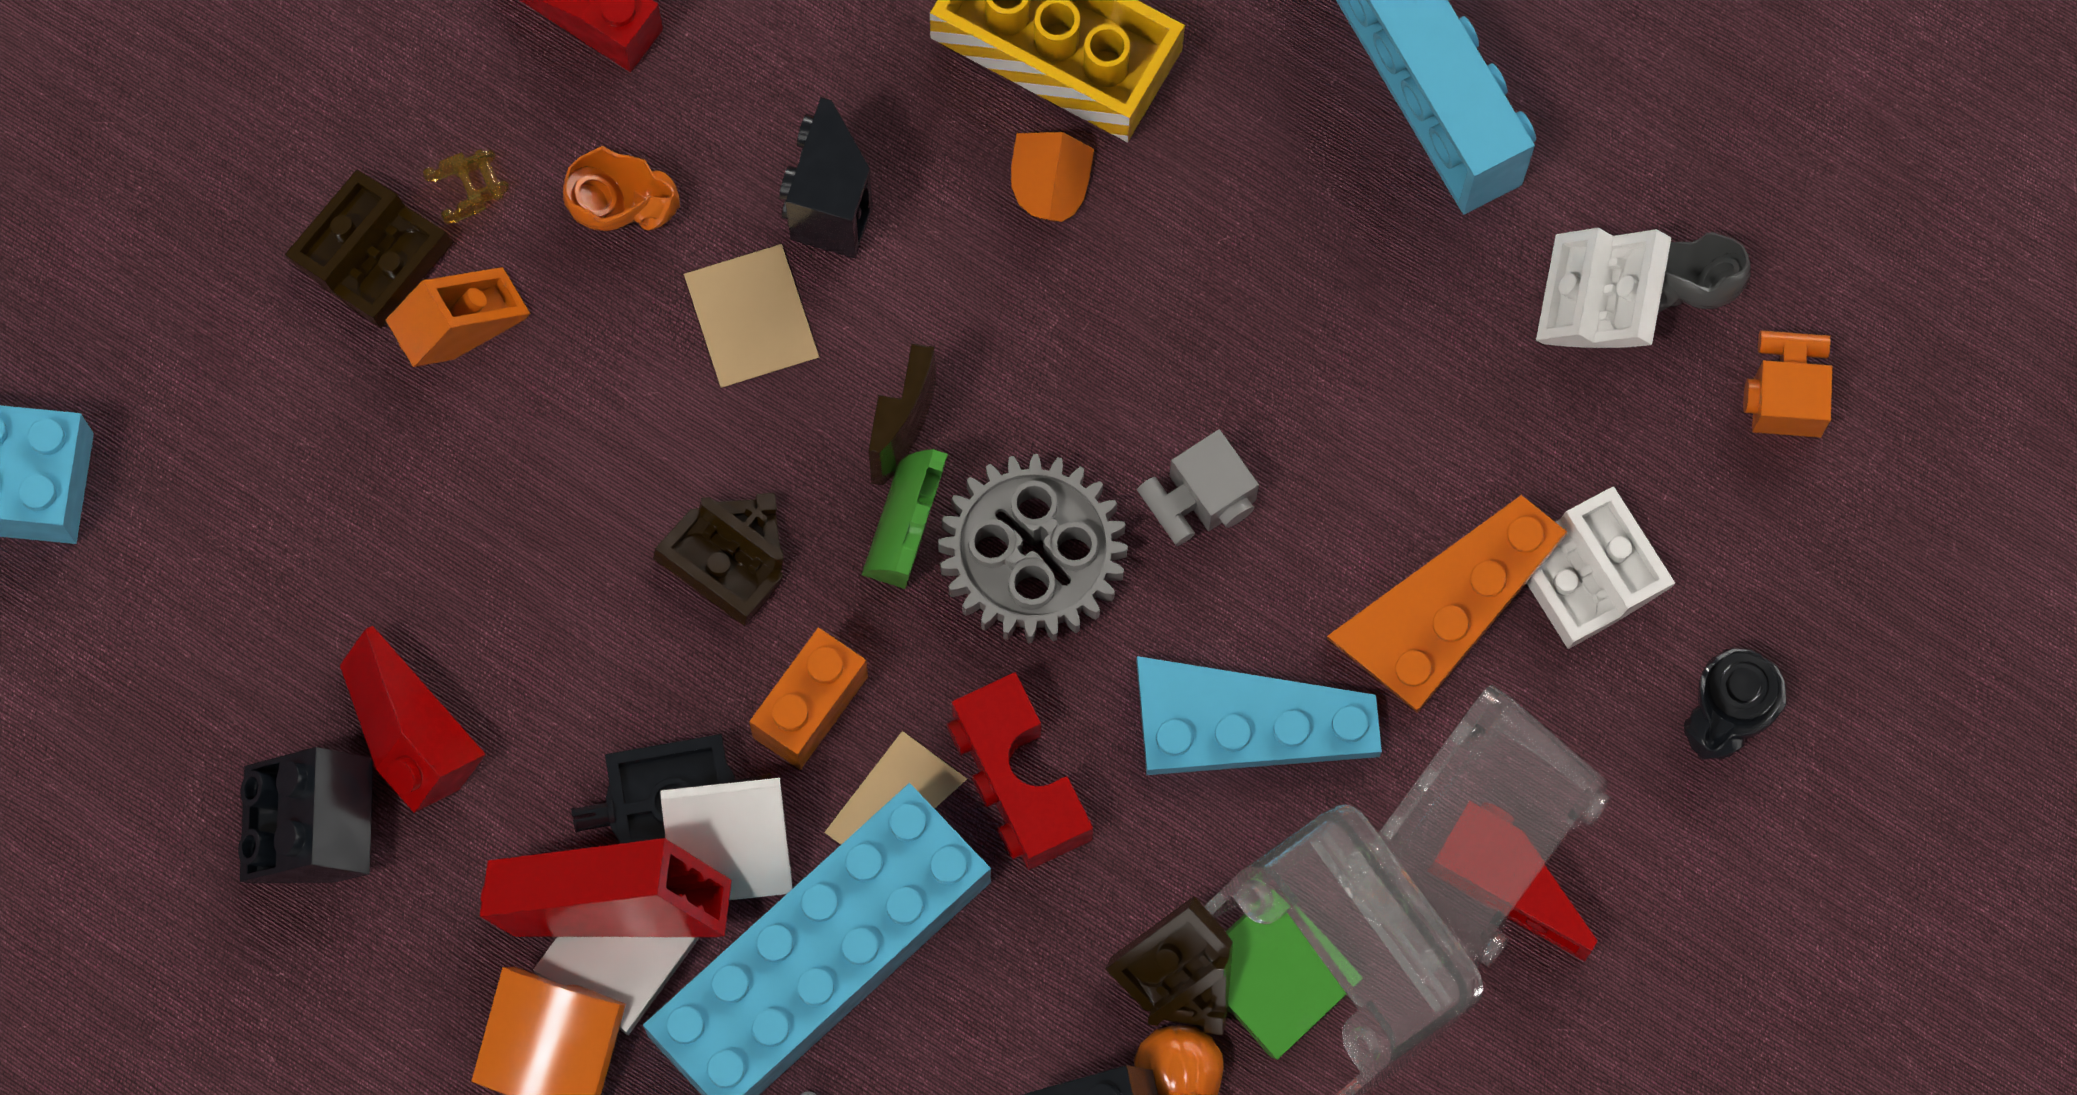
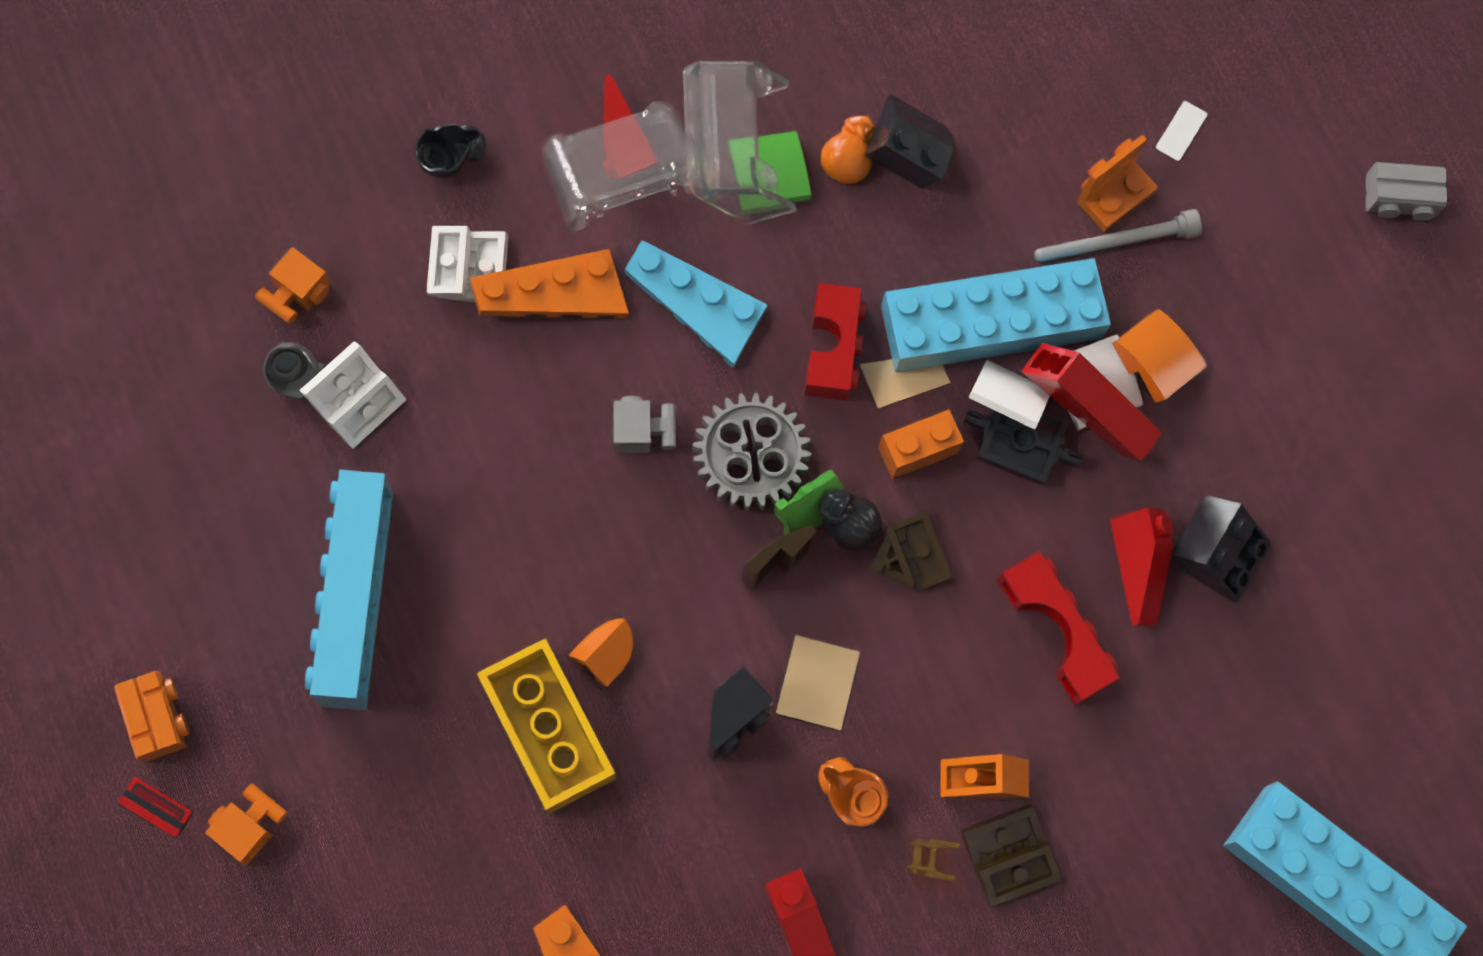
camera: 155 degrees left, 0 degrees up
dark brown slope [1105,896,1233,1035] -> none
none -> black hair [820,489,881,551]
none -> red arch [996,551,1120,706]

